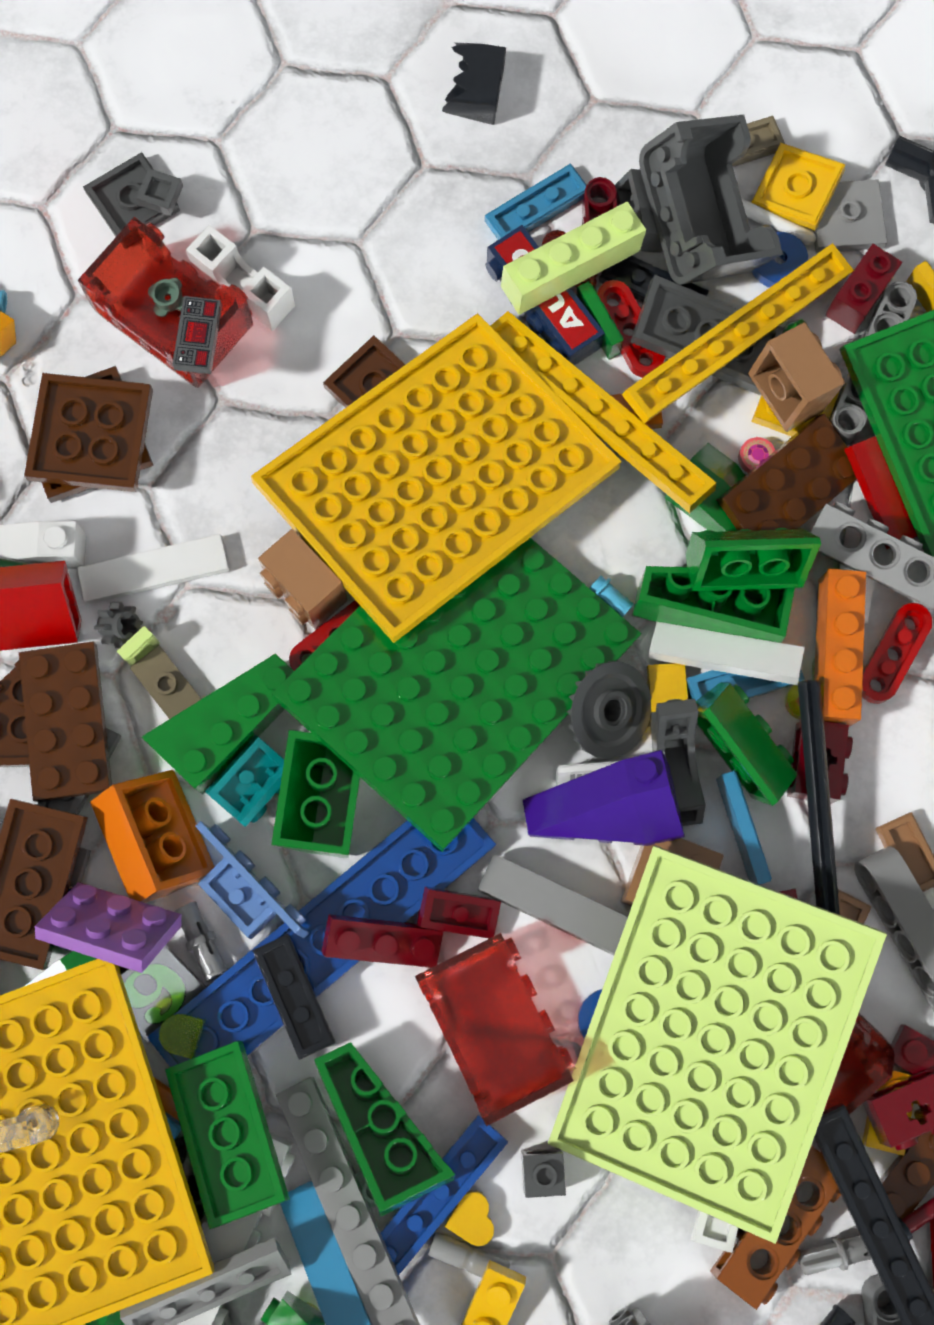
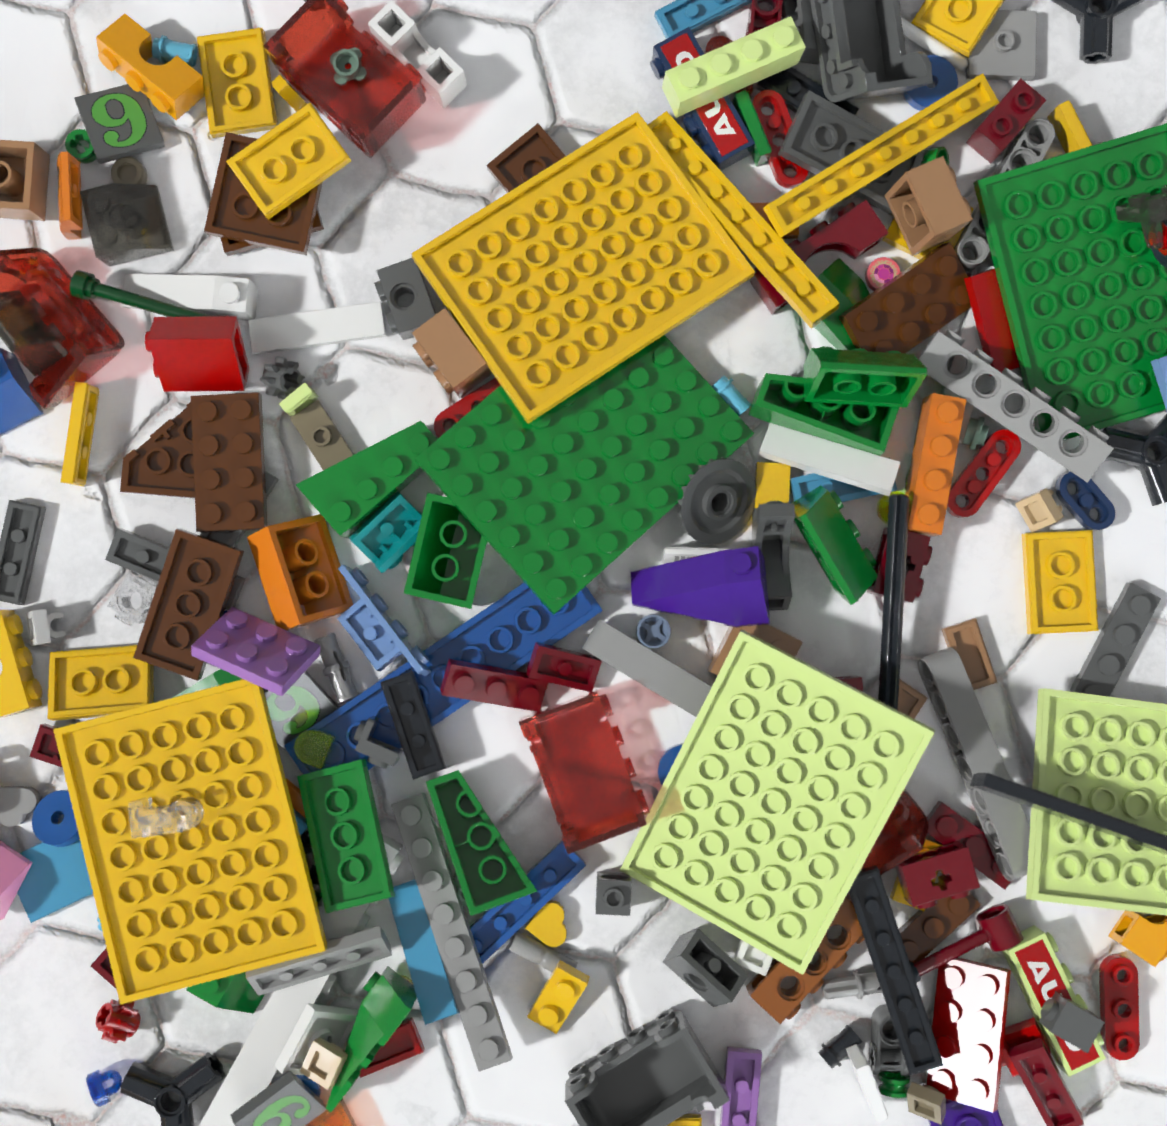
camera: 10 degrees right, 10 degrees up
tile [172,296,222,374] -> none
dark azure tile [716,771,772,885] -> none
none -> yellow tile [197,27,278,138]
none -> yellow tile [226,103,351,220]
none -> yellow tile [271,74,308,112]
none -> dark grey bracket [354,716,403,769]
none -> dark grey brick [374,258,436,340]
none -> sand blue wheel [636,615,671,648]
none -> dark grey brick [663,929,749,1007]
none -> dark red arch [750,200,889,315]
none -> sand green plate [962,417,989,450]

